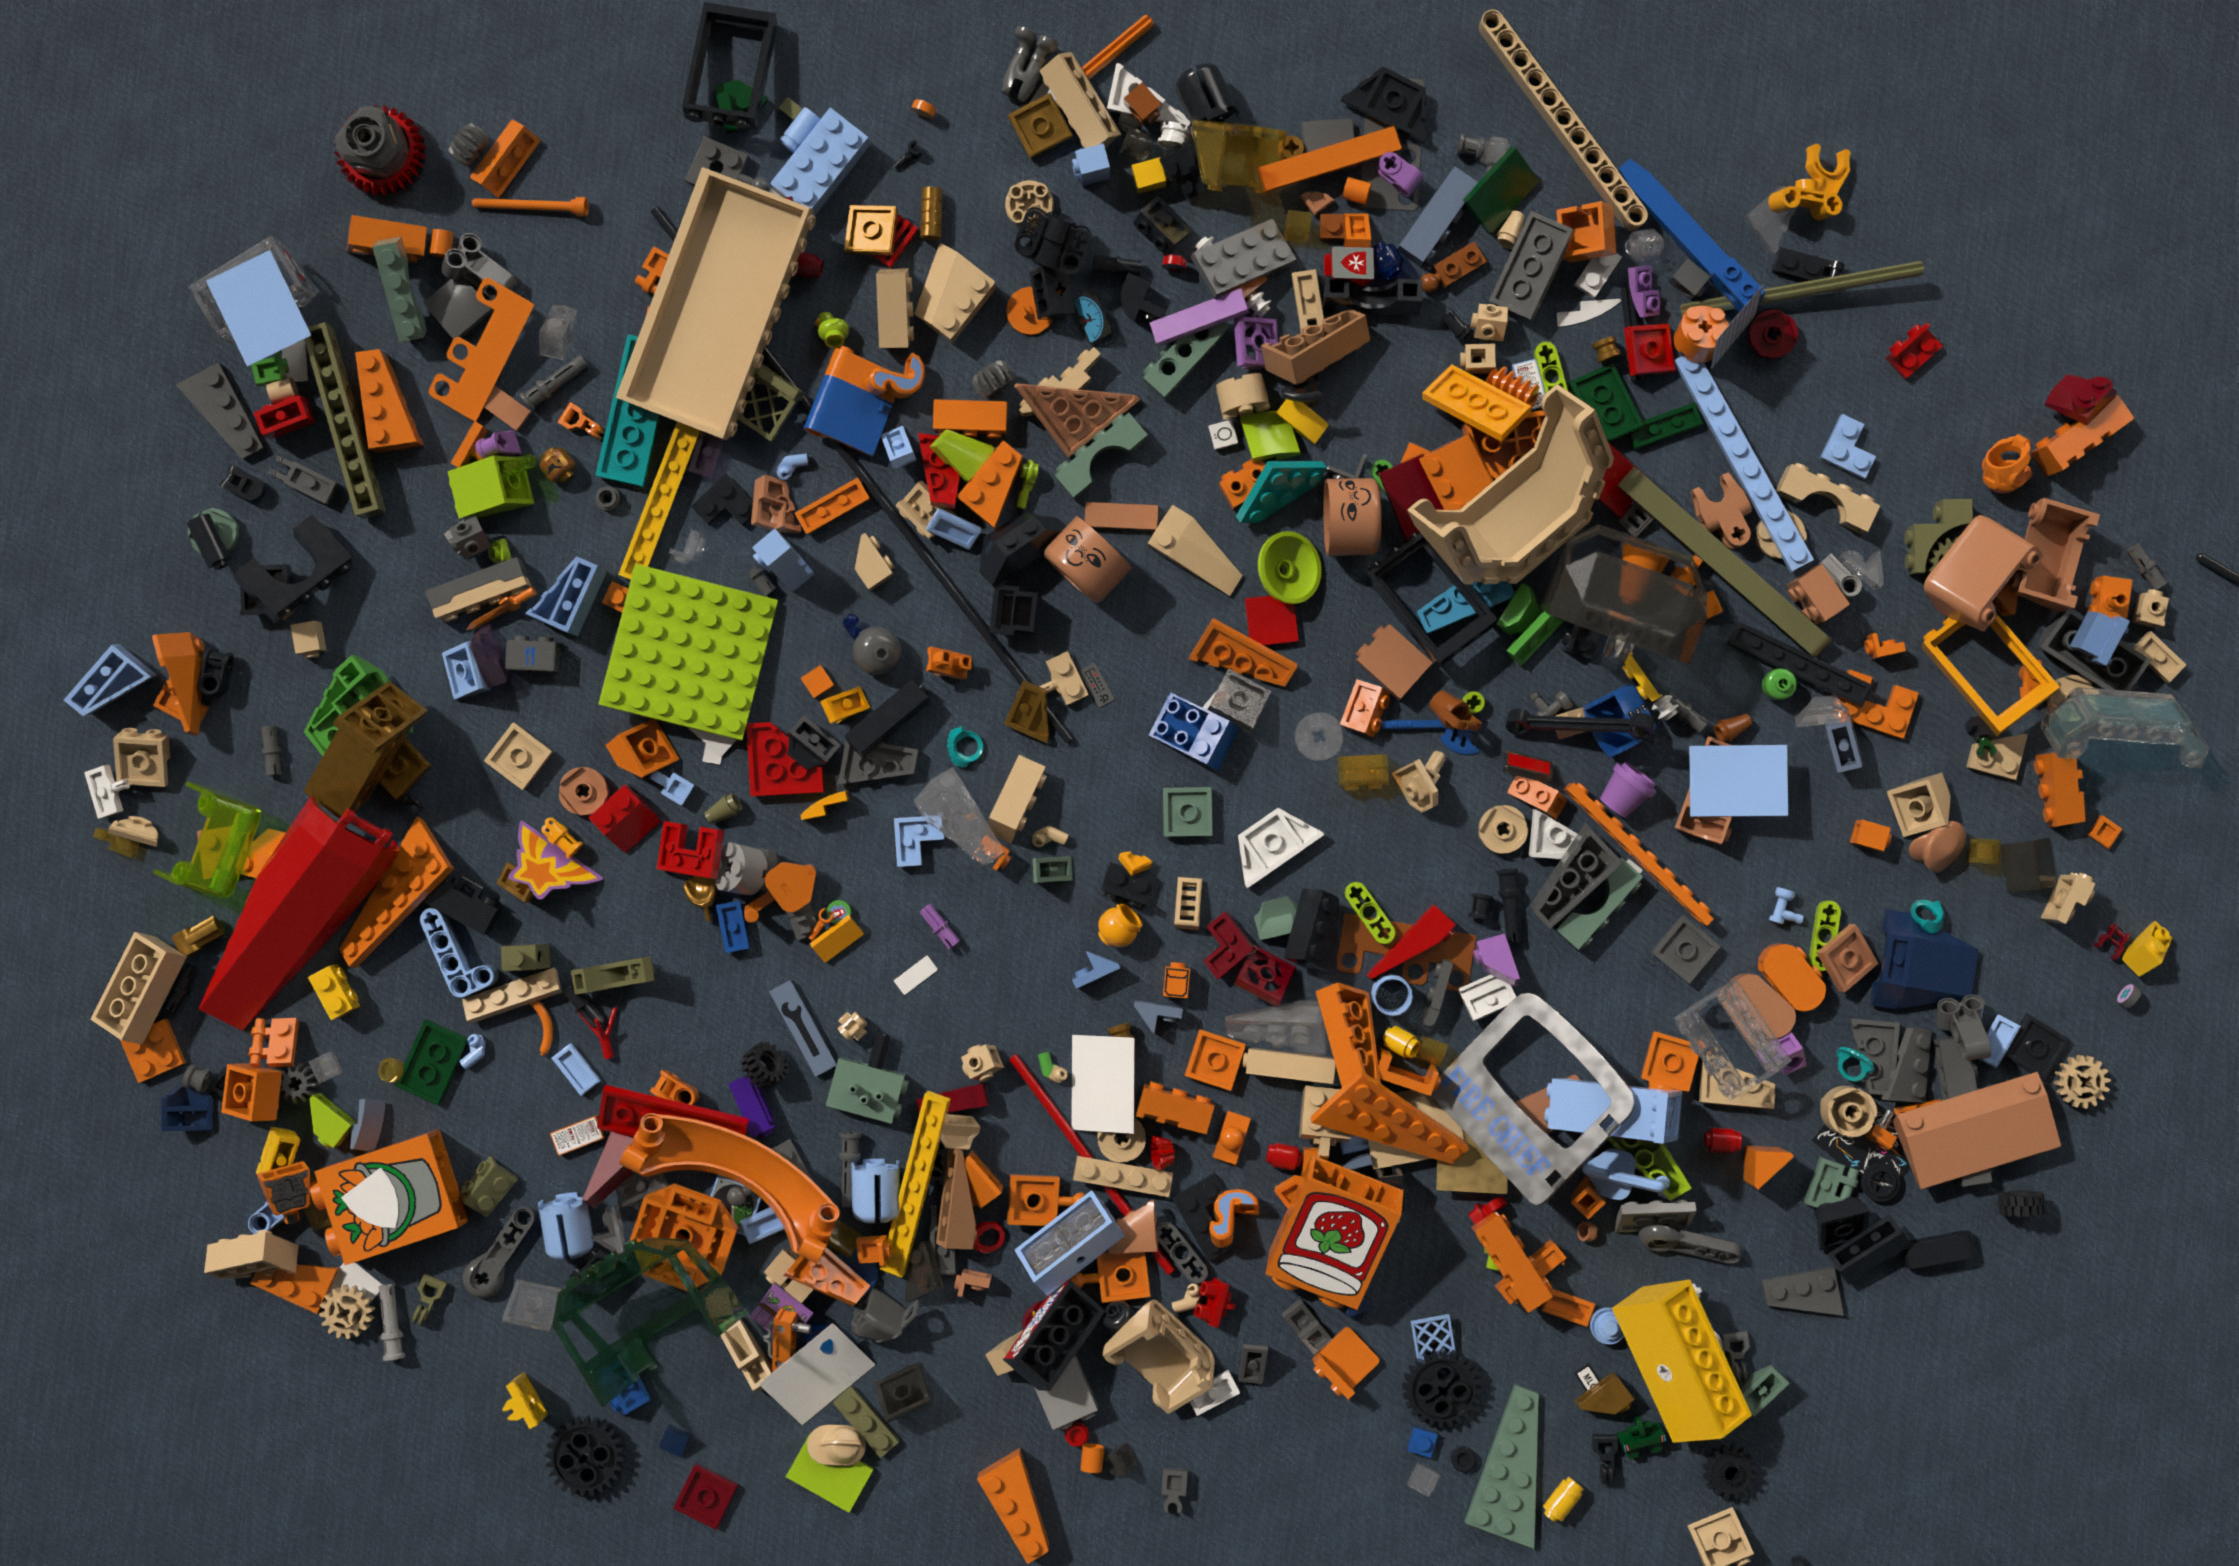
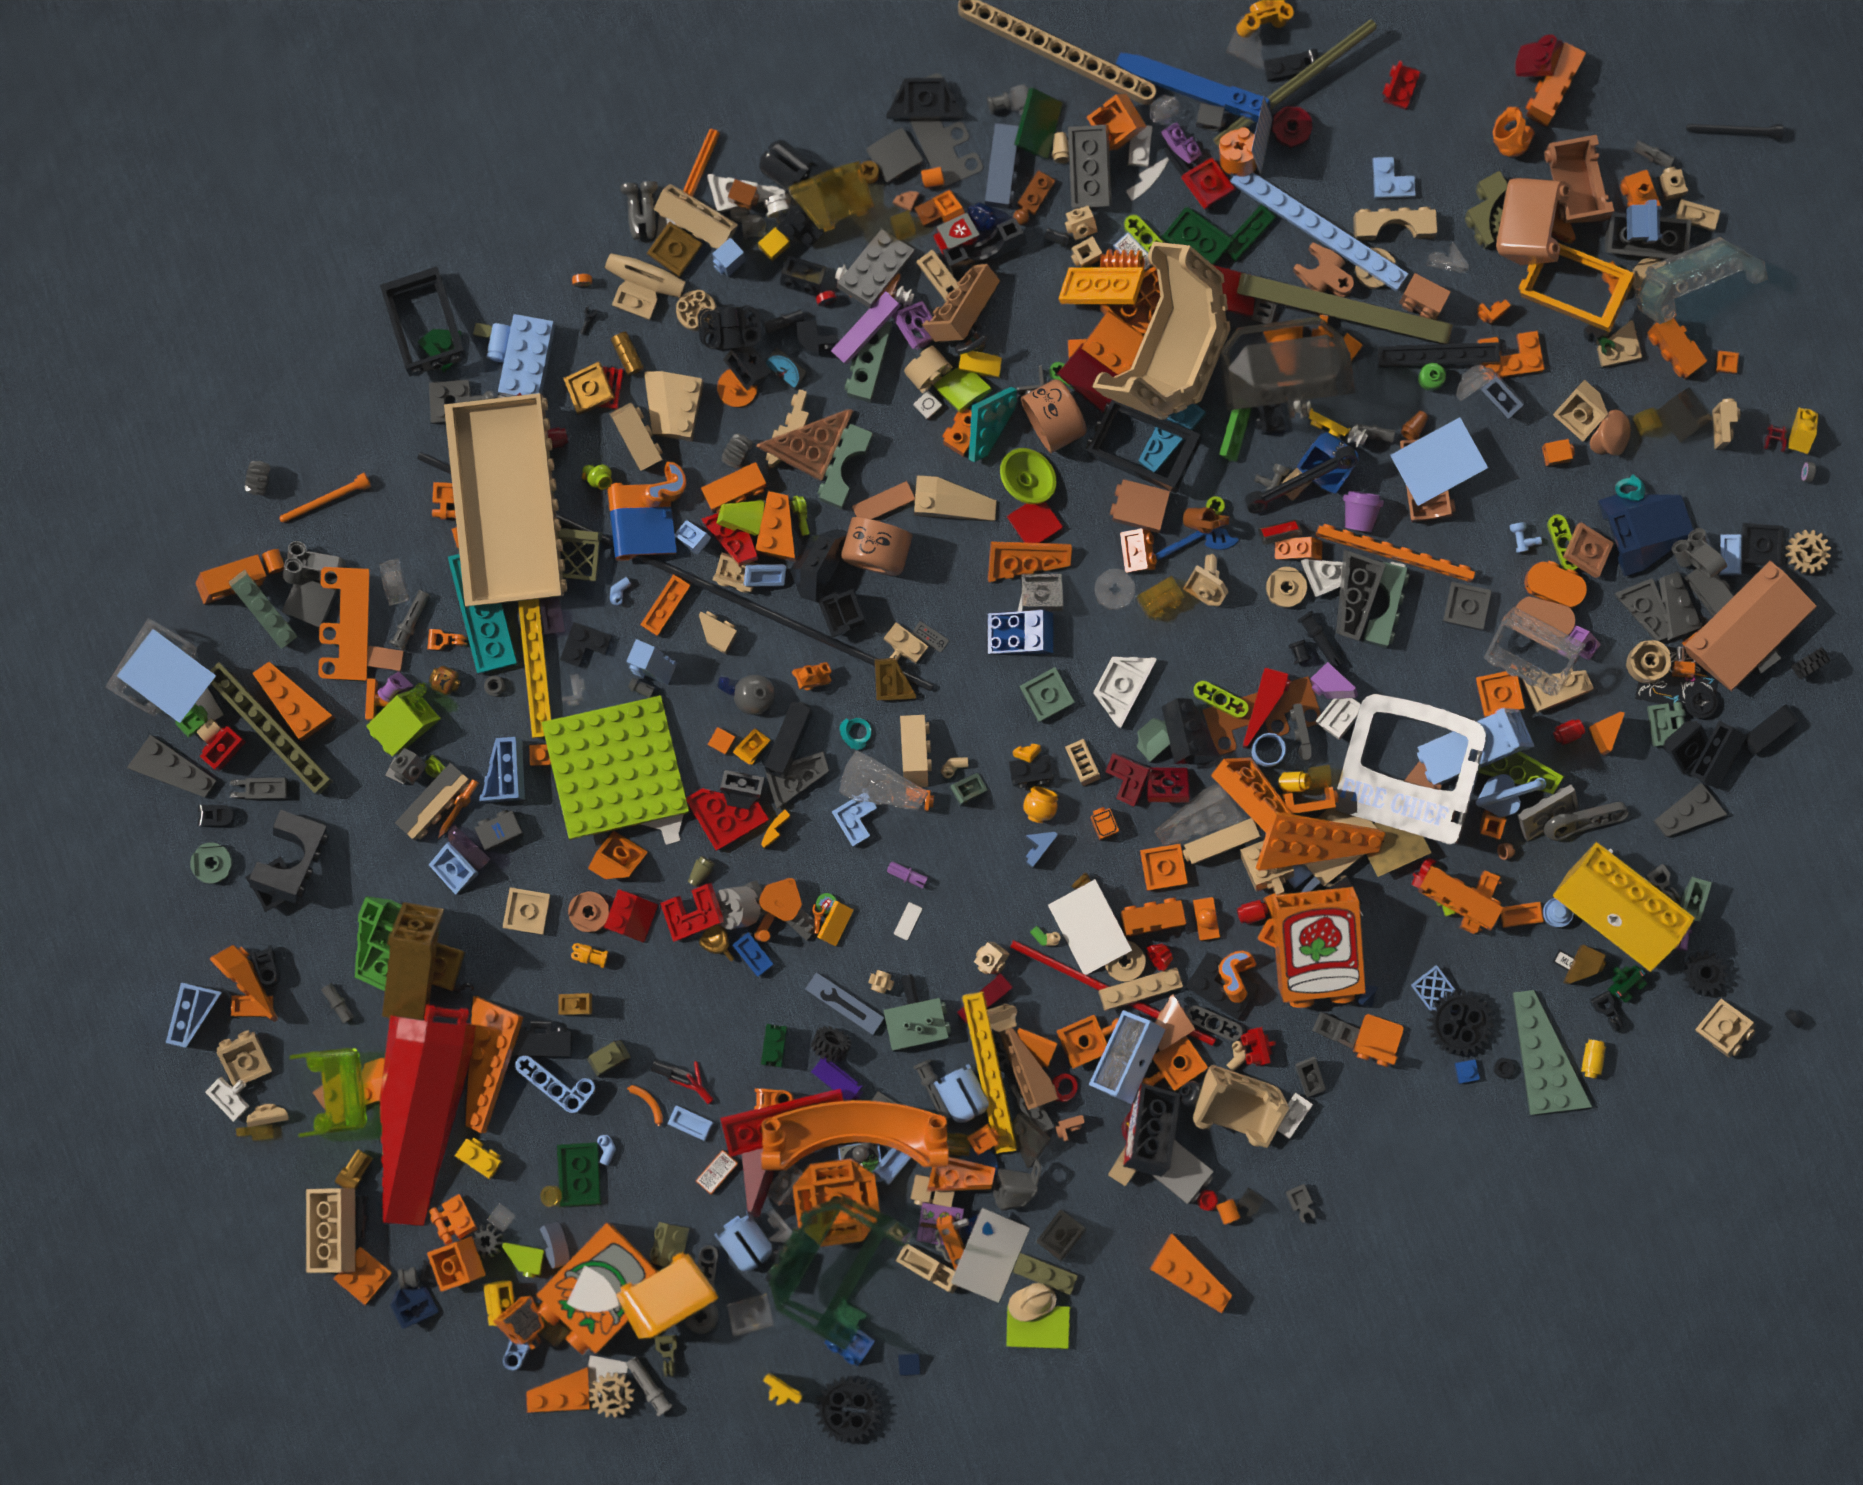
camera: 30 degrees left, 5 degrees down
black brick [187,514,231,570] -> none
tan wedge [204,1230,299,1279] -> none
tan brick [290,621,327,659] -> none
dark grey piece [334,105,427,196] -> none
tan plate [462,968,562,1024] -> none
orange panel [470,120,541,198] -> none
sticker [508,820,603,900] -> none
olive arch [571,956,655,995] -> none
light blue plate [650,770,695,806] -> none
dark red tile [673,1463,739,1530] -> none
nougat slope [751,475,801,534] -> none
sand blue slope [1134,1000,1183,1034] -> none
orange tile [1257,126,1402,192] -> none
medium lavender piece [1376,152,1424,197] -> none
clear tile [1407,1462,1440,1497] -> none
bright green slope [1497,583,1542,635] -> none
pearl gold wheel [1592,336,1621,363] -> none
light grey piece [1817,554,1862,599] -> none
teal piece [1836,1047,1874,1082] -> none
none -> tan plate [605,253,686,320]
none -> light orange windscreen [616,1252,718,1338]
none -> dark green brick [761,1024,787,1068]

